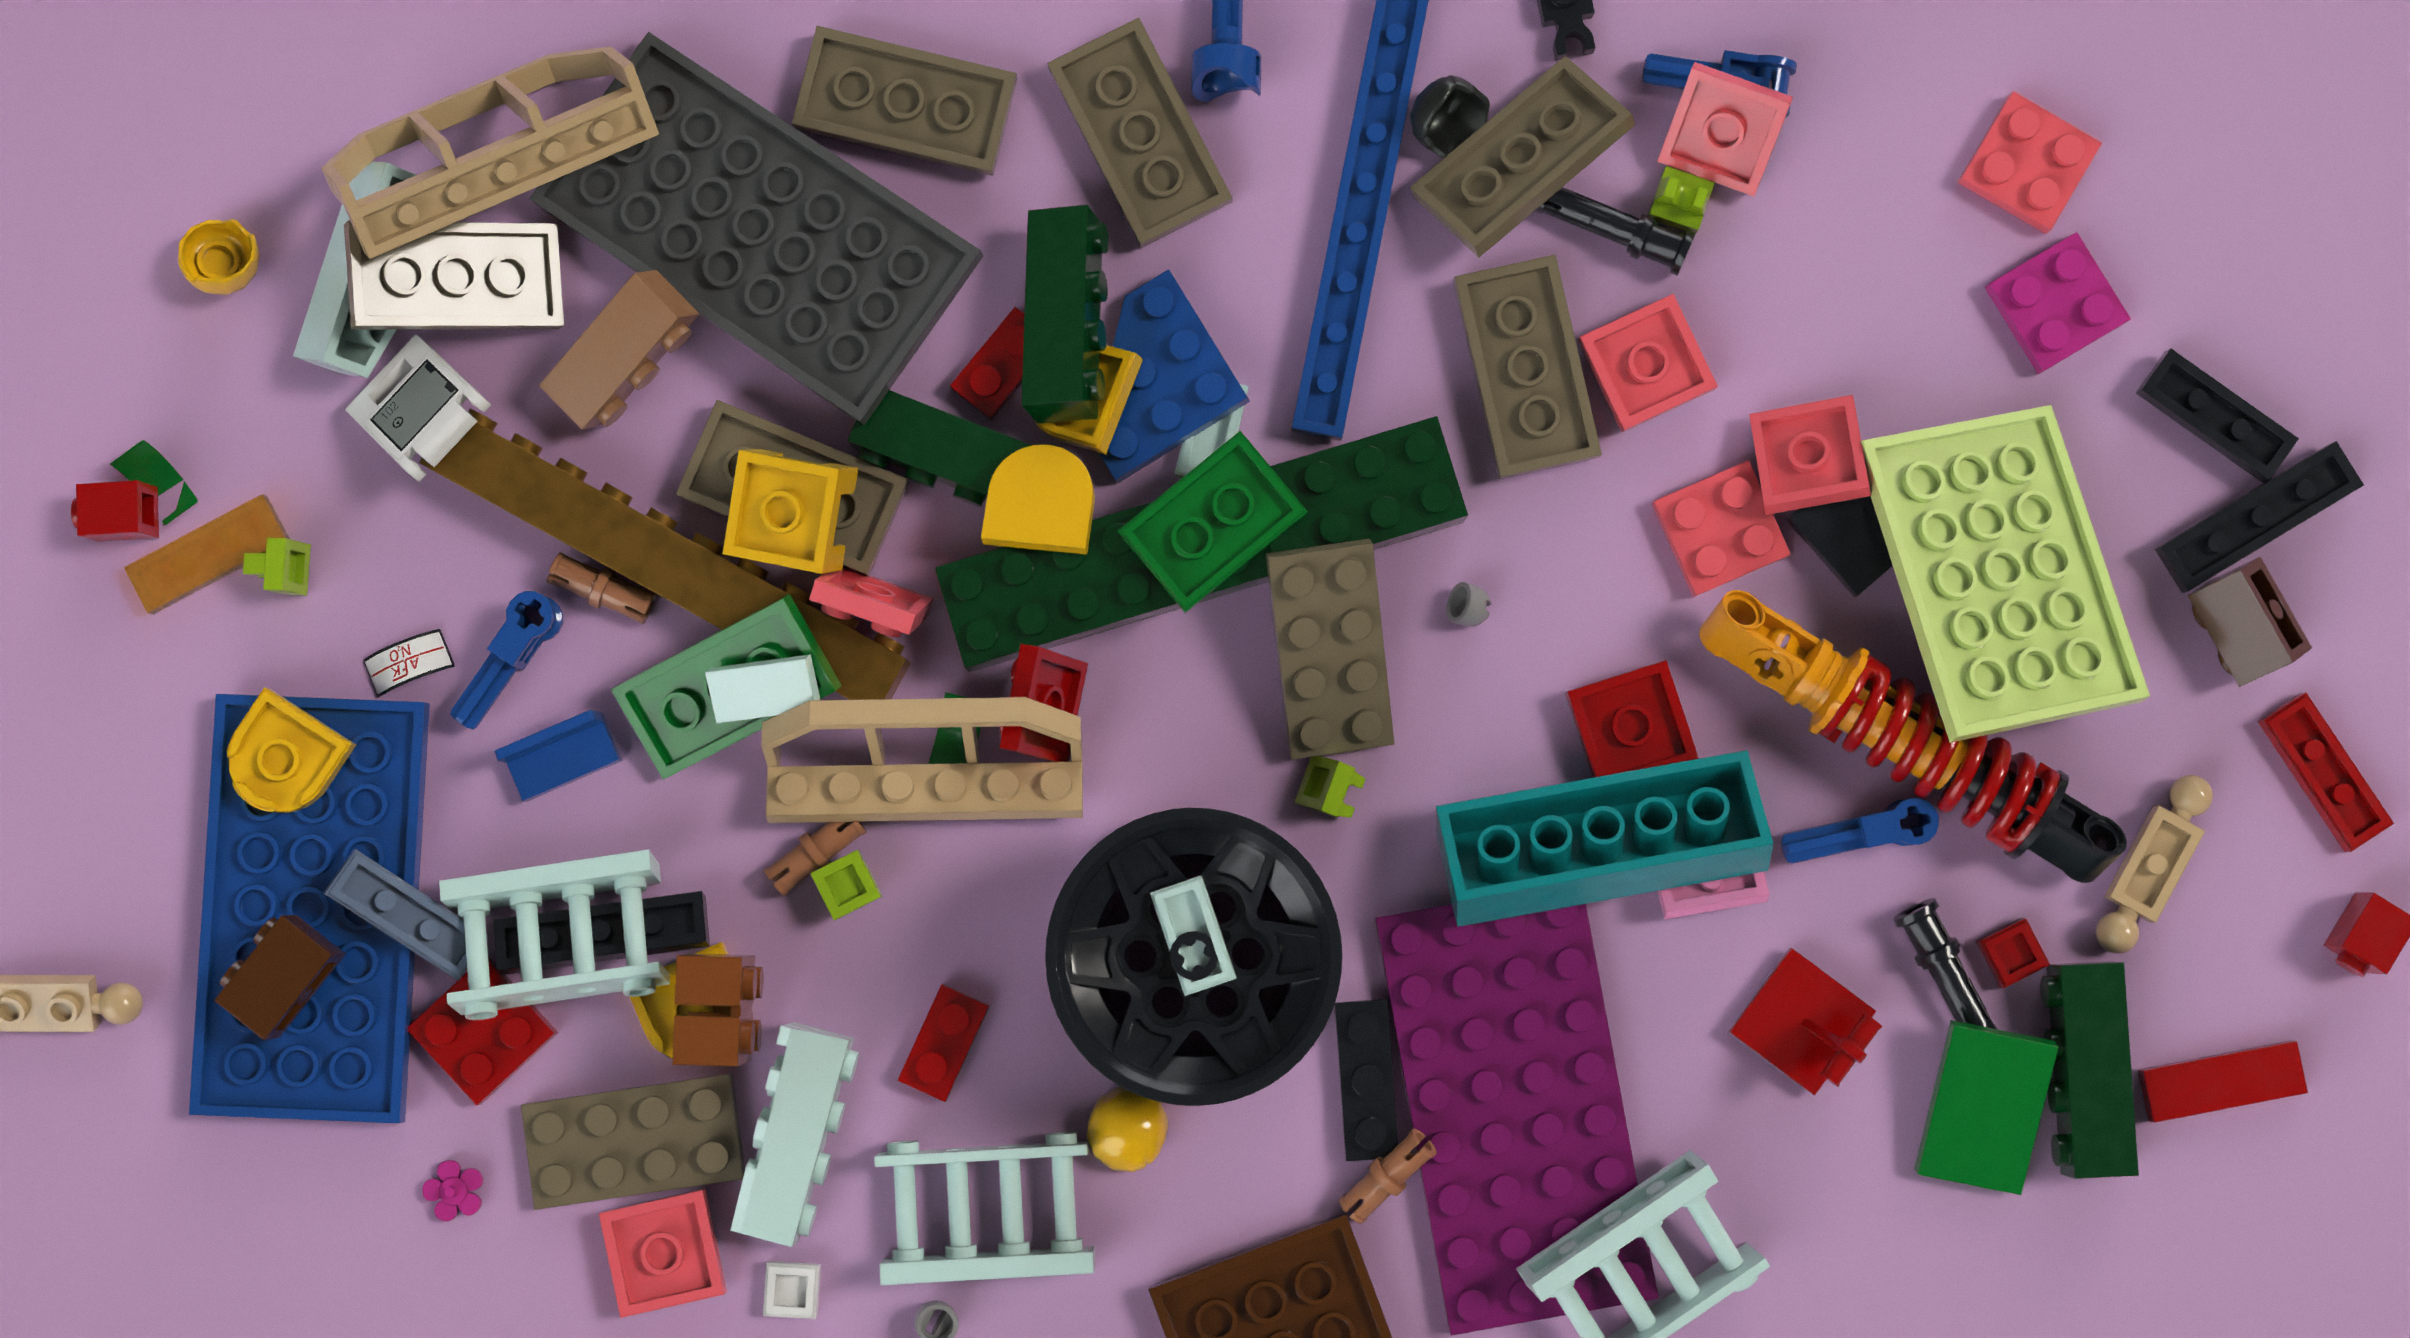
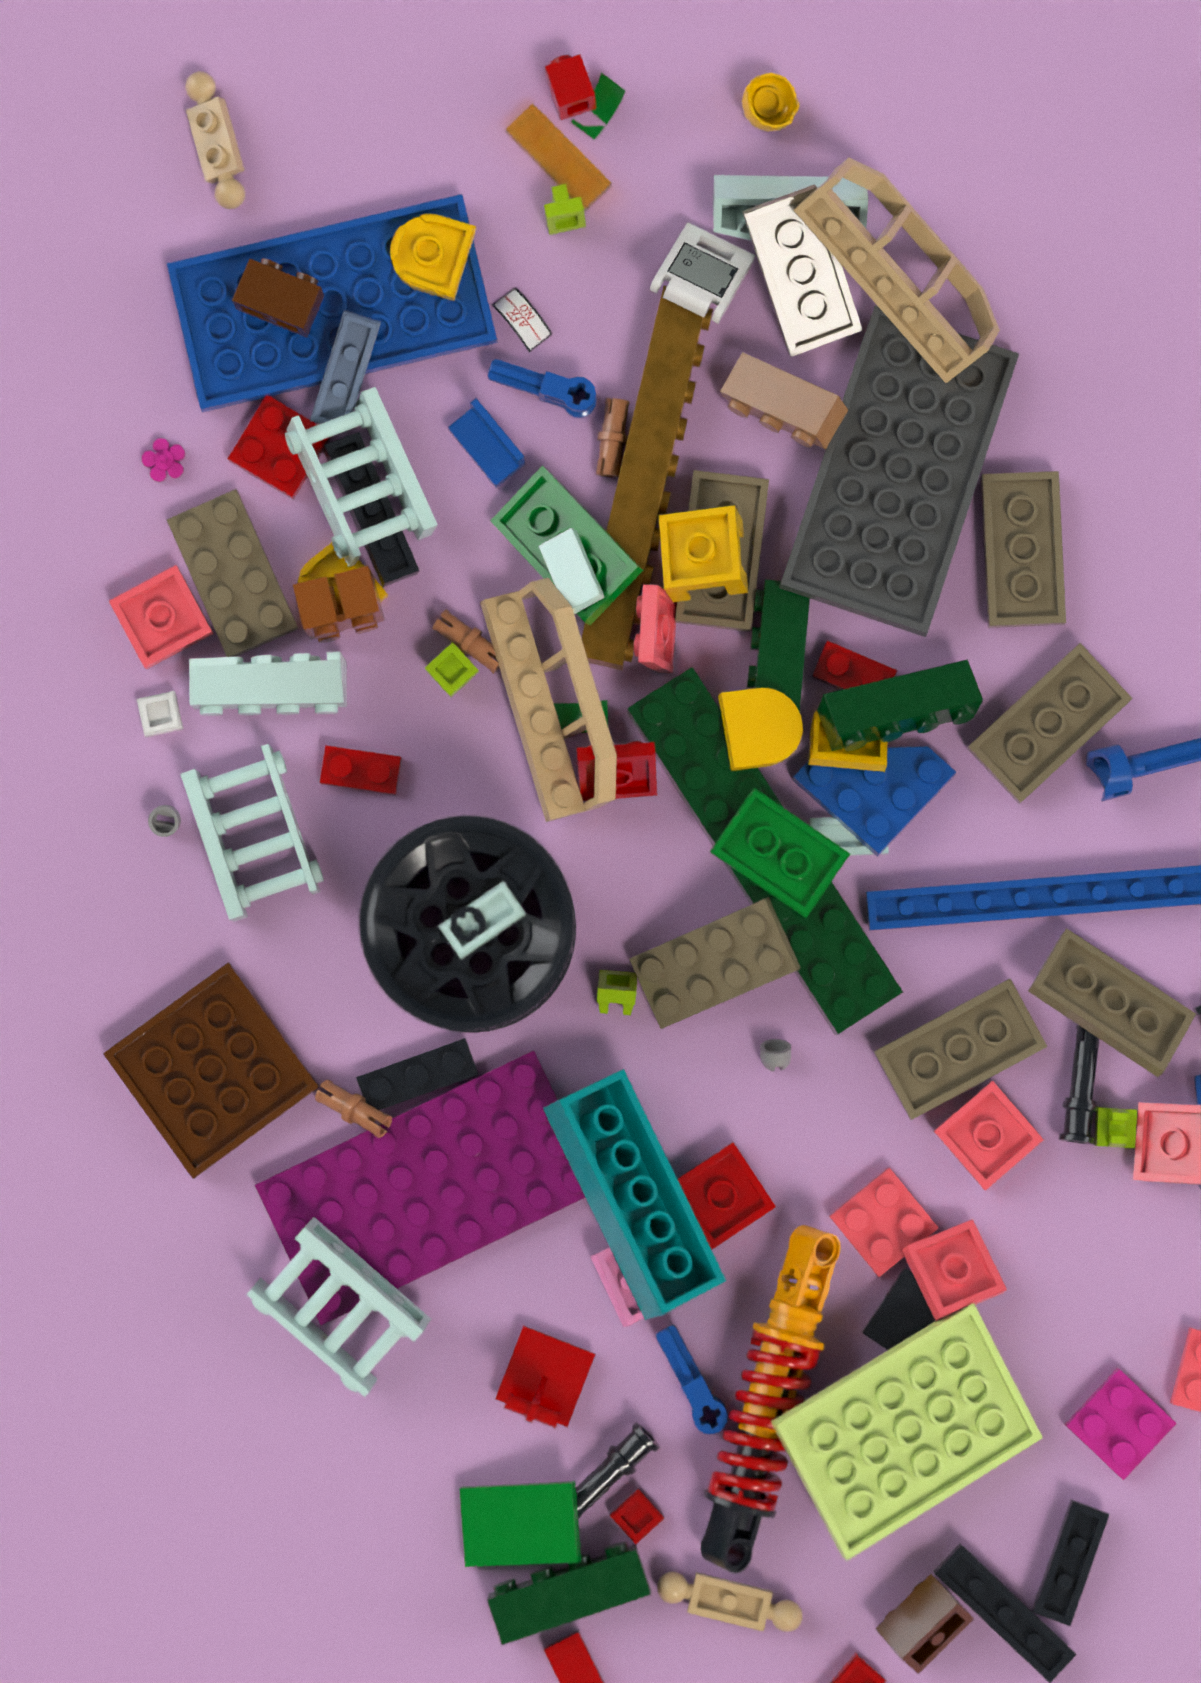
camera: 80 degrees right, 0 degrees up
yellow hair [1087,1086,1168,1172] -> none
pearl dark grey hair [1410,75,1490,158] -> none

